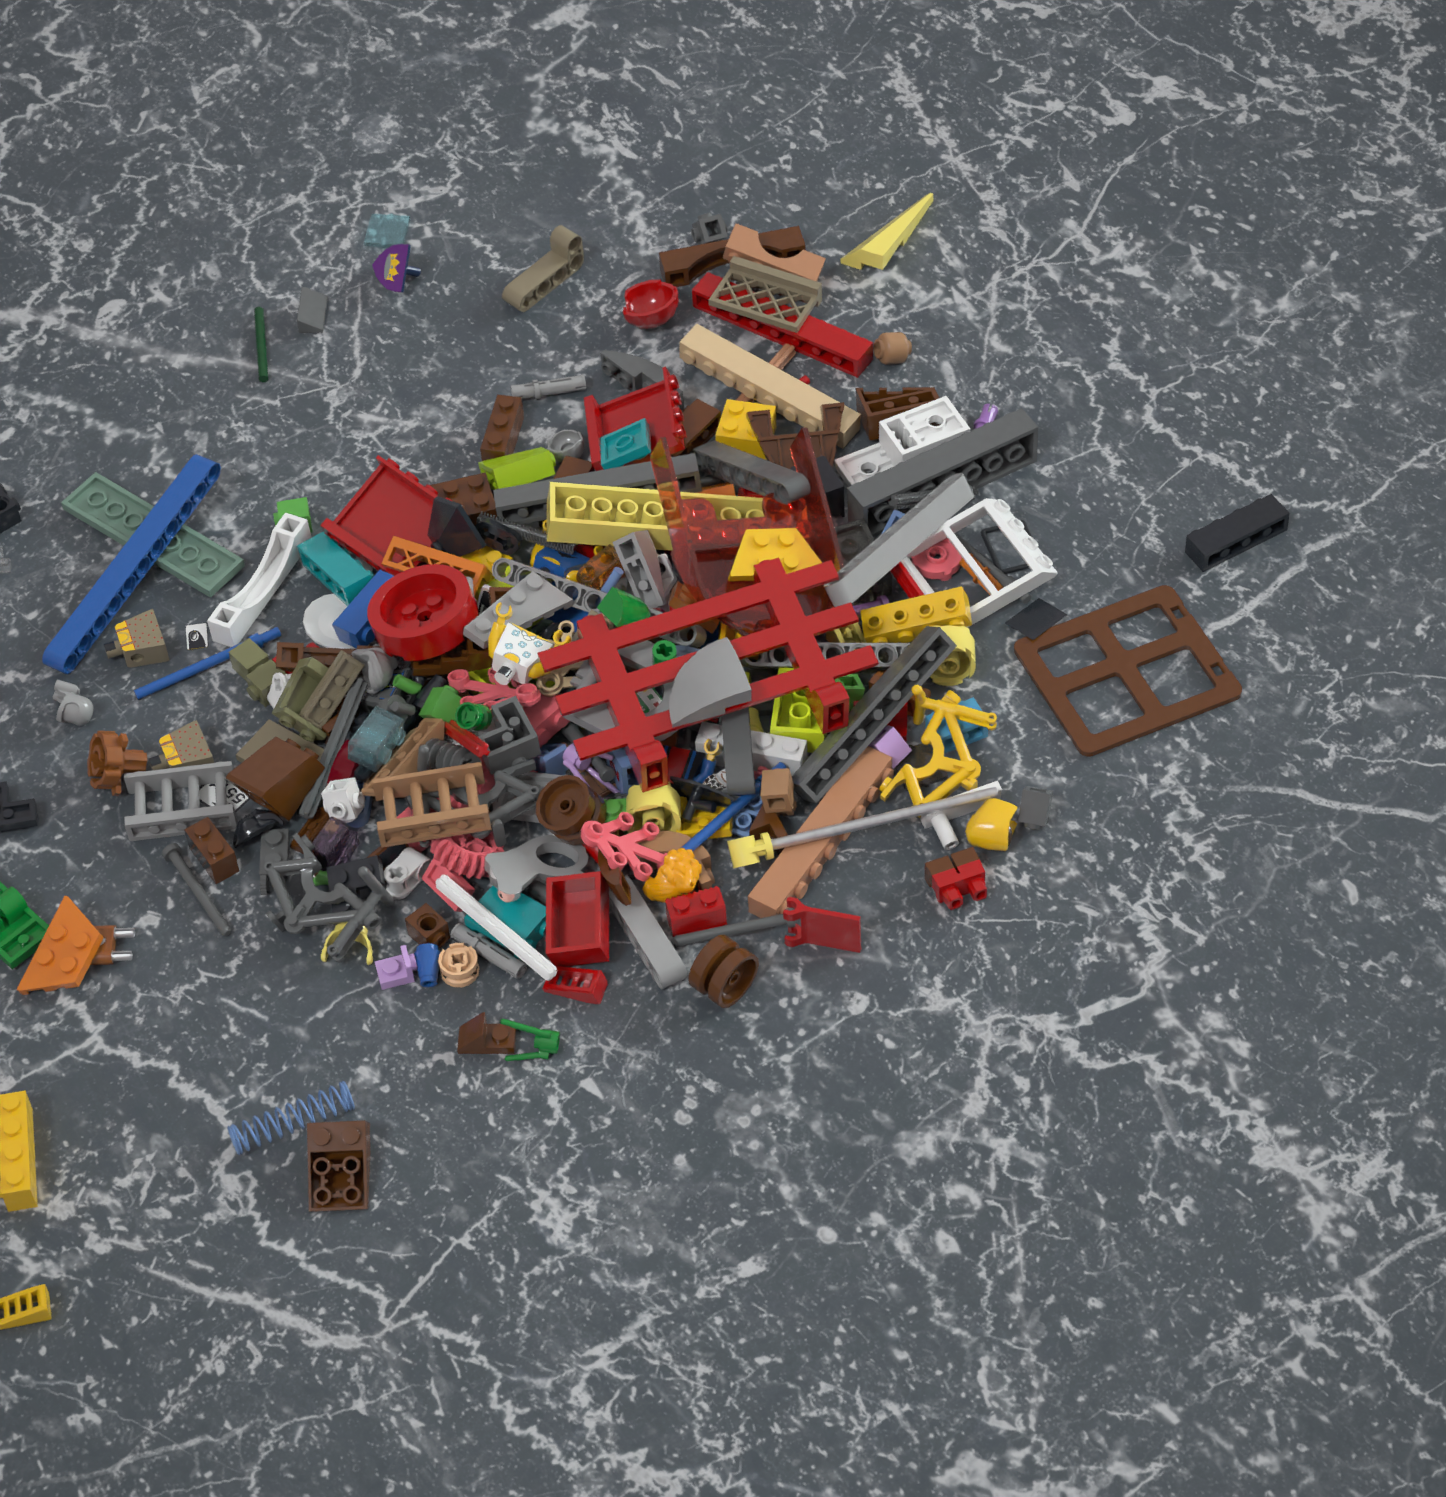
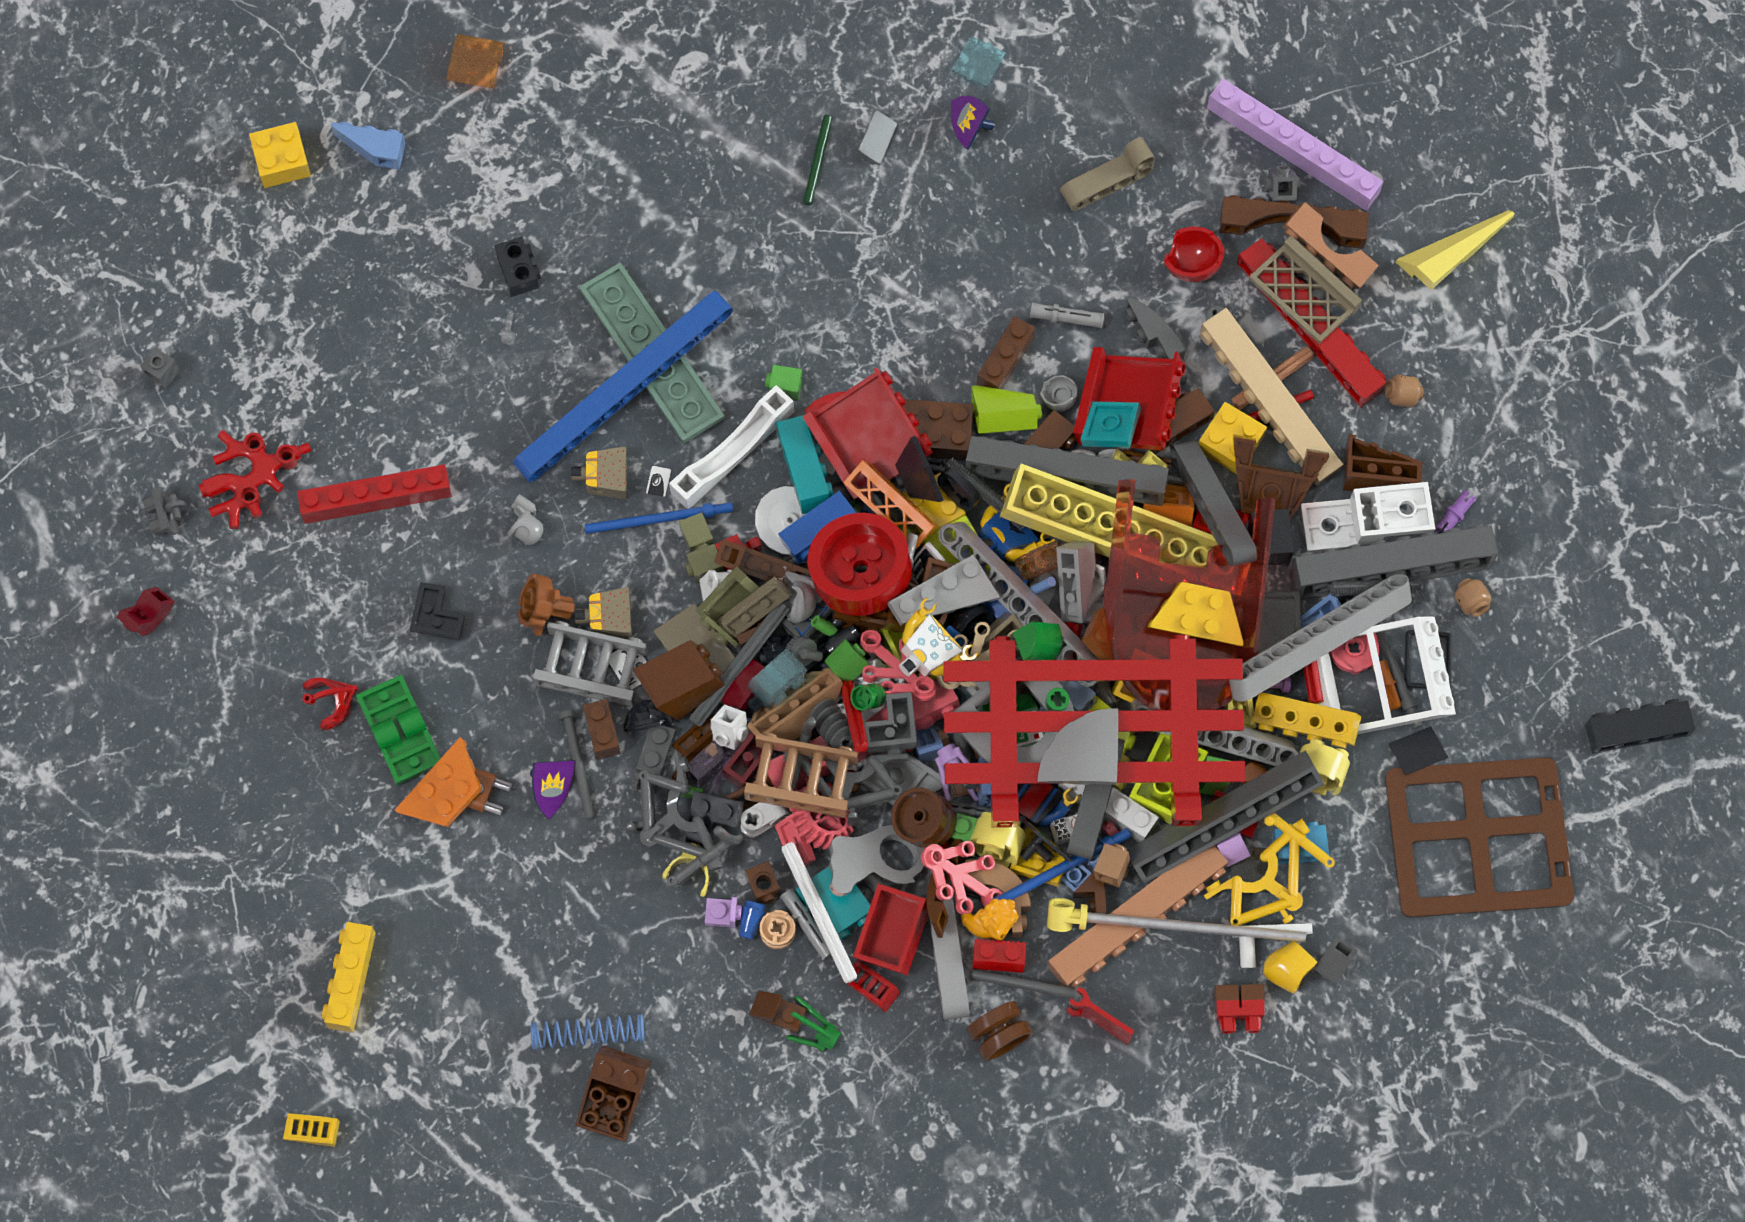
camera: 15 degrees right, 20 degrees up
none -> dark purple shield [530,760,575,819]
none -> dark red brick [723,732,774,789]
none -> lavender brick [1207,79,1384,211]
none -> medium nougat head [1454,578,1492,617]

